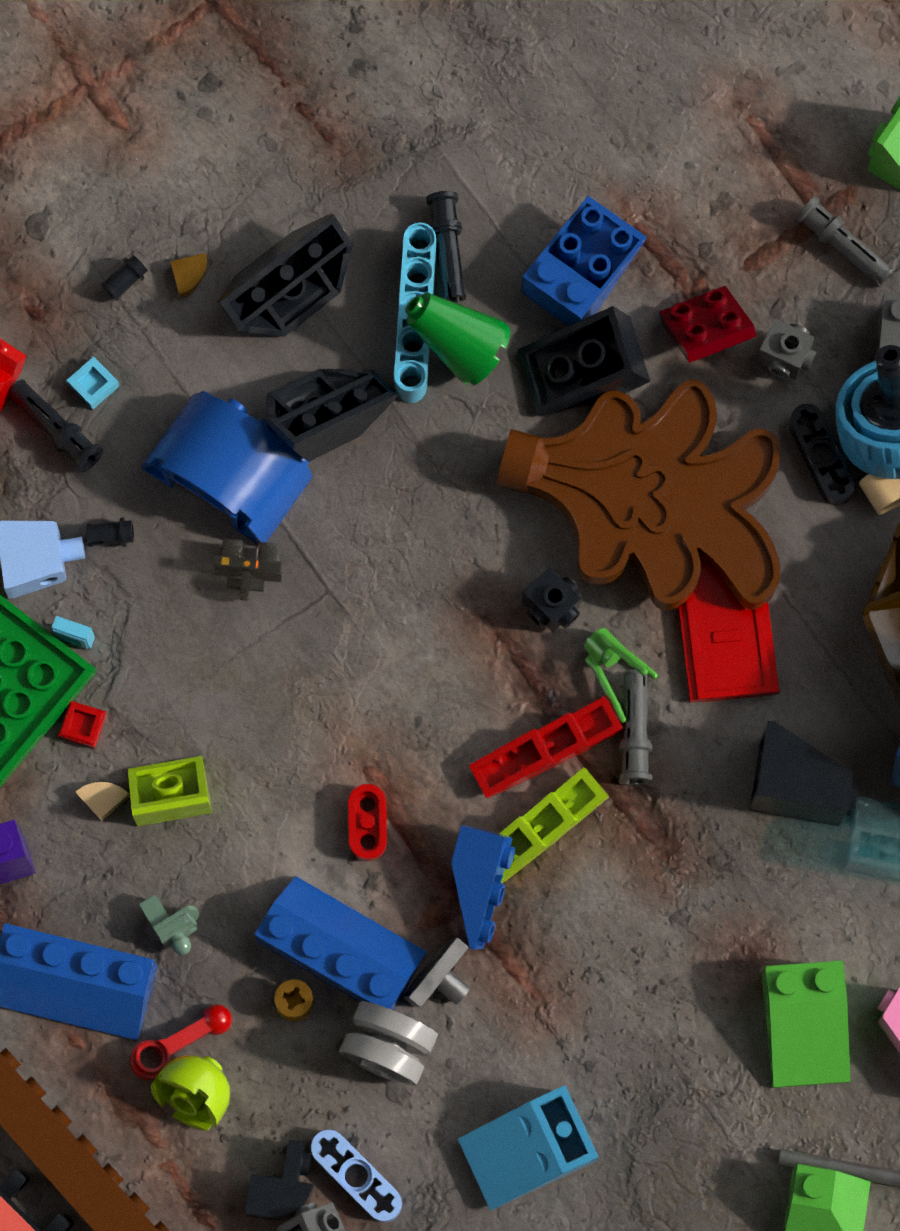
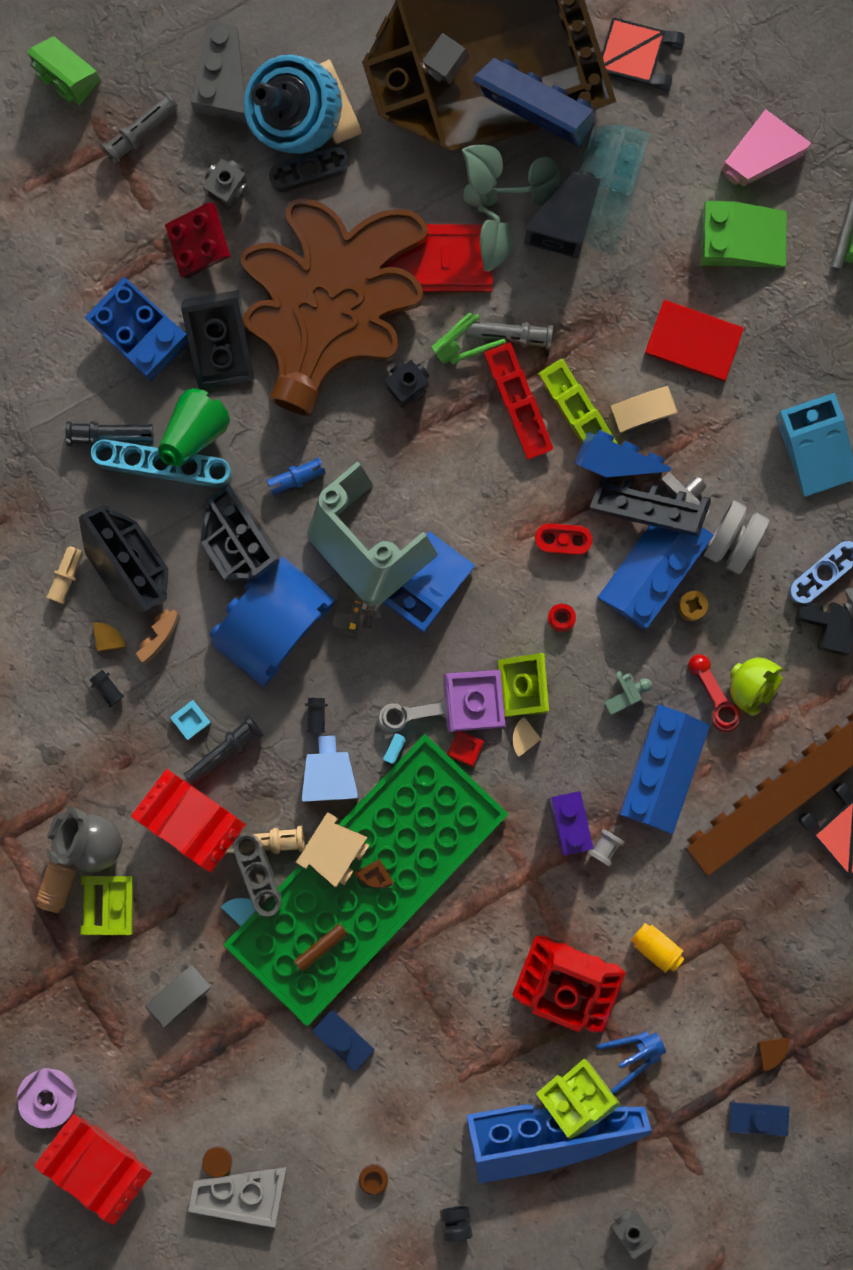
camera: 85 degrees left, 10 degrees up
none -> tan axle [46,546,83,604]
none -> medium nougat slope [135,609,180,665]
none -> blue pin [266,457,326,497]
none -> sand green windscreen [307,461,438,606]
none -> light grey piece [377,697,447,733]
none -> blue slope [382,531,475,634]
none -> medium lavender plate [443,670,506,732]
none -> sand green plant [462,145,561,271]
none -> red plate [547,603,576,632]
none -> black hinge [590,476,711,537]
none -> tan slope [611,386,678,433]
none -> red tile [644,299,744,382]

